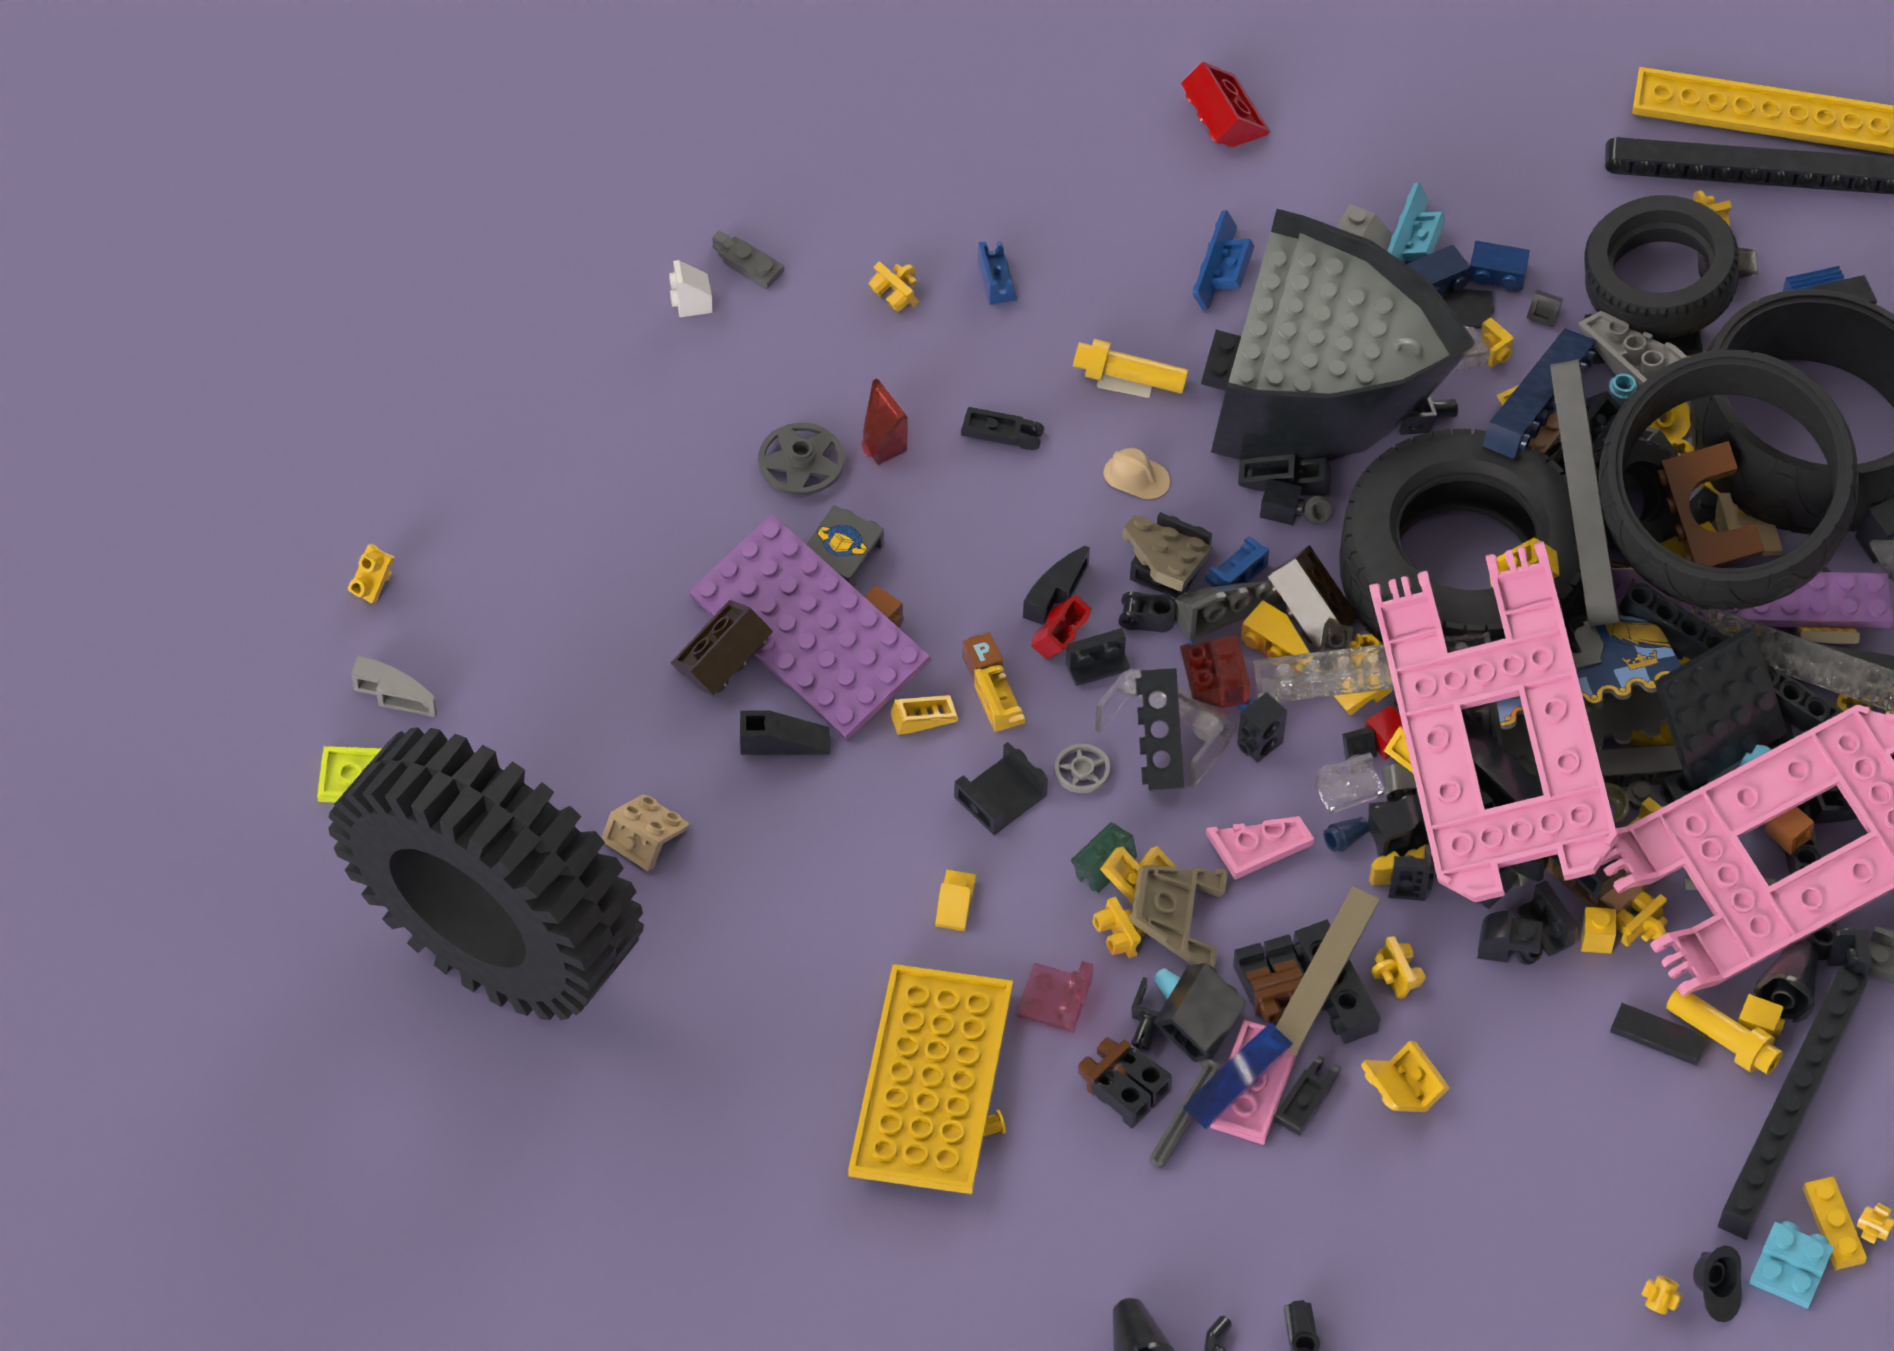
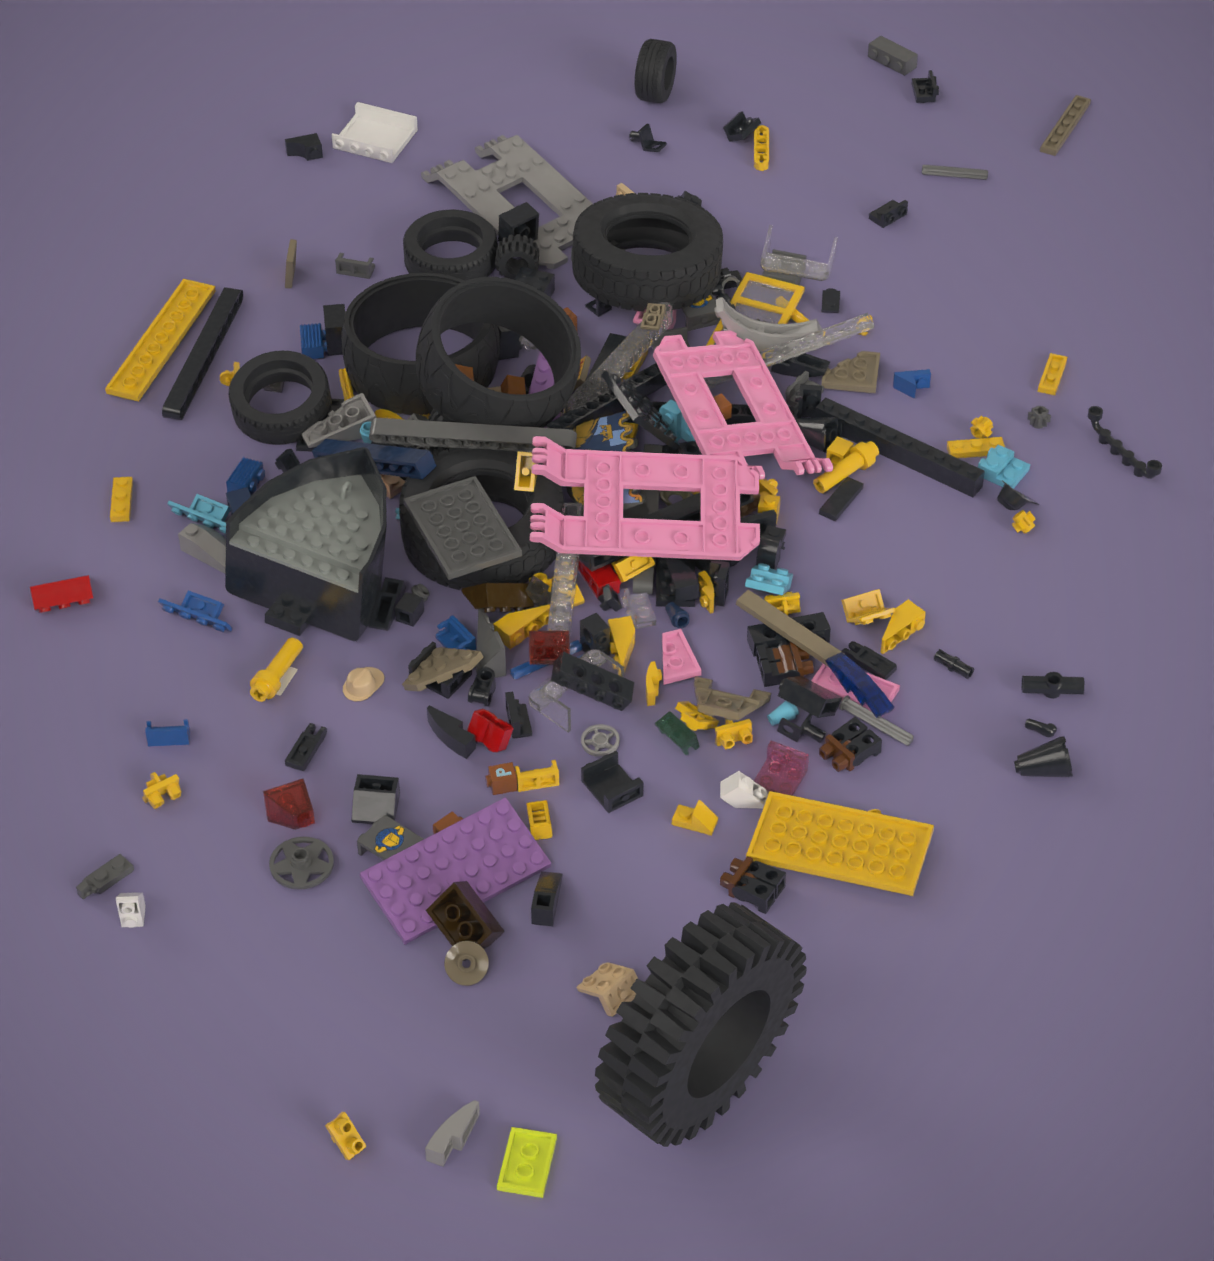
camera: 80 degrees left, 10 degrees down
none -> yellow plate [110,477,133,522]
none -> slope [351,774,400,824]
none -> dark grey plate [404,476,522,580]
none -> dark tan dish [444,941,489,986]
none -> yellow slope [608,616,635,676]
none -> yellow slope [646,661,662,706]
none -> white slope [720,771,768,809]
none -> black hips [720,856,786,914]
none -> medium azure plate [745,563,793,595]
none -> yellow slope [881,599,926,654]
none -> black pin [934,649,974,679]

